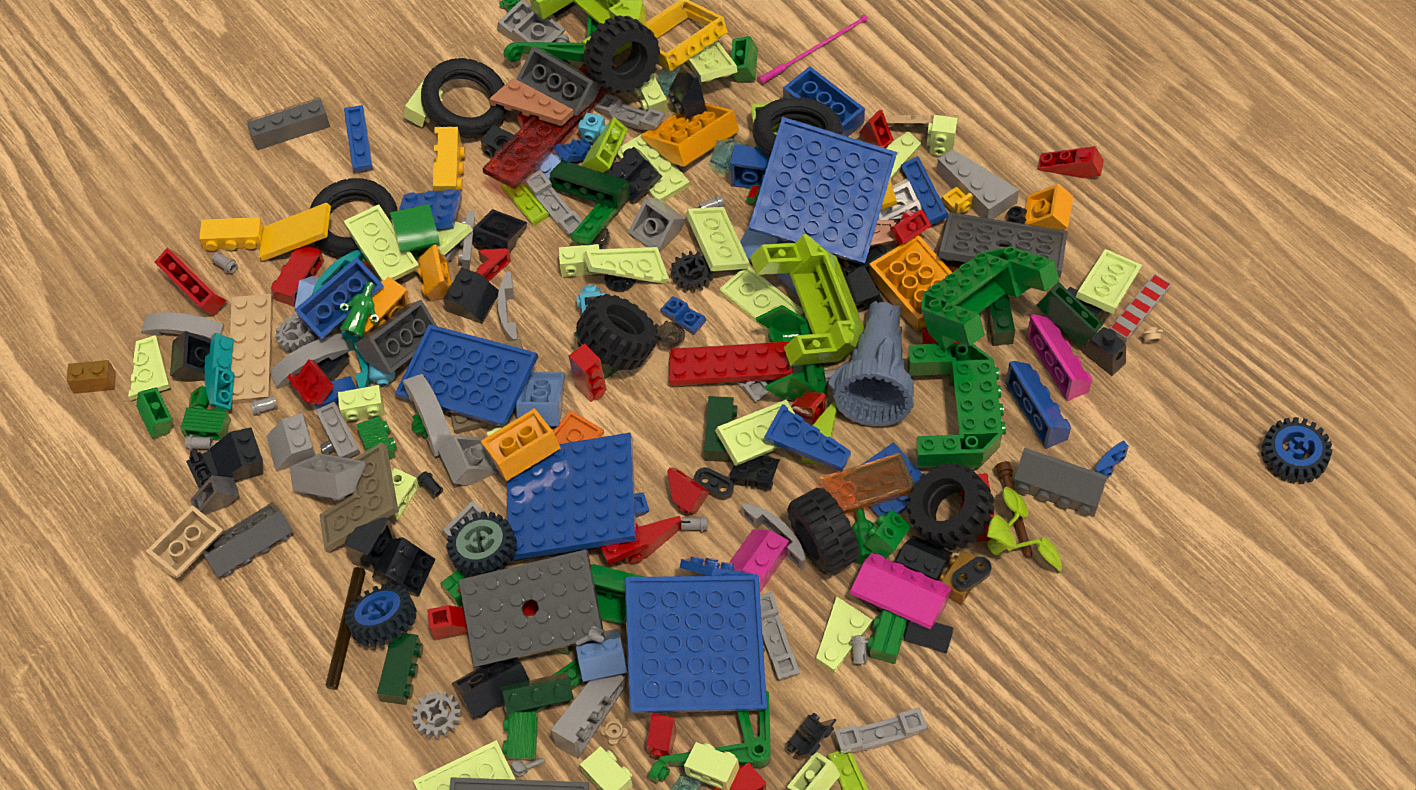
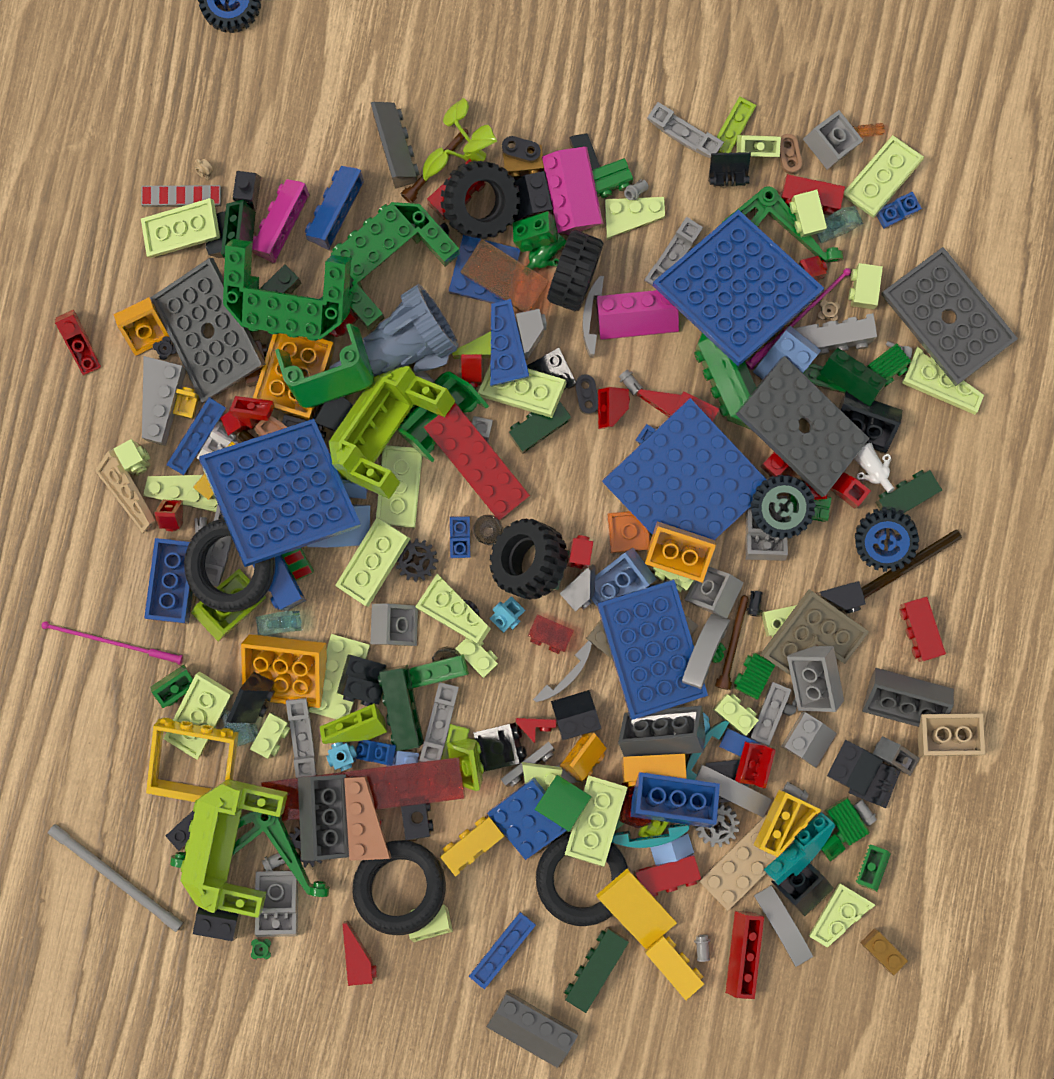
camera: 135 degrees left, 25 degrees up
green piece [339,282,379,338] -> none
black slope [372,537,435,597] -> none
light grey gear [412,690,462,740] -> none
light grey hand [575,626,605,646] -> none
black tyre [584,15,660,94] -> none
blue wing [680,556,758,576] -> none
light grey pin [699,195,725,208] -> none
blue slope [1095,440,1129,478] -> none
none -> green windscreen [275,324,374,408]
none -> red slope [342,921,377,986]
none -> lime slope [447,738,484,791]
none -> light grey slope [516,309,547,360]
none -> clear red bracket [527,614,574,654]
none -> flat silver slope [559,564,595,612]
none -> dark green brick [563,927,629,1013]
none -> reddish brown piece [715,595,749,690]
none -> dark pink piece [746,268,851,370]
none -> yellow wedge [753,790,821,857]
none -> white piece [854,443,894,493]
none -> red brick [899,597,946,662]

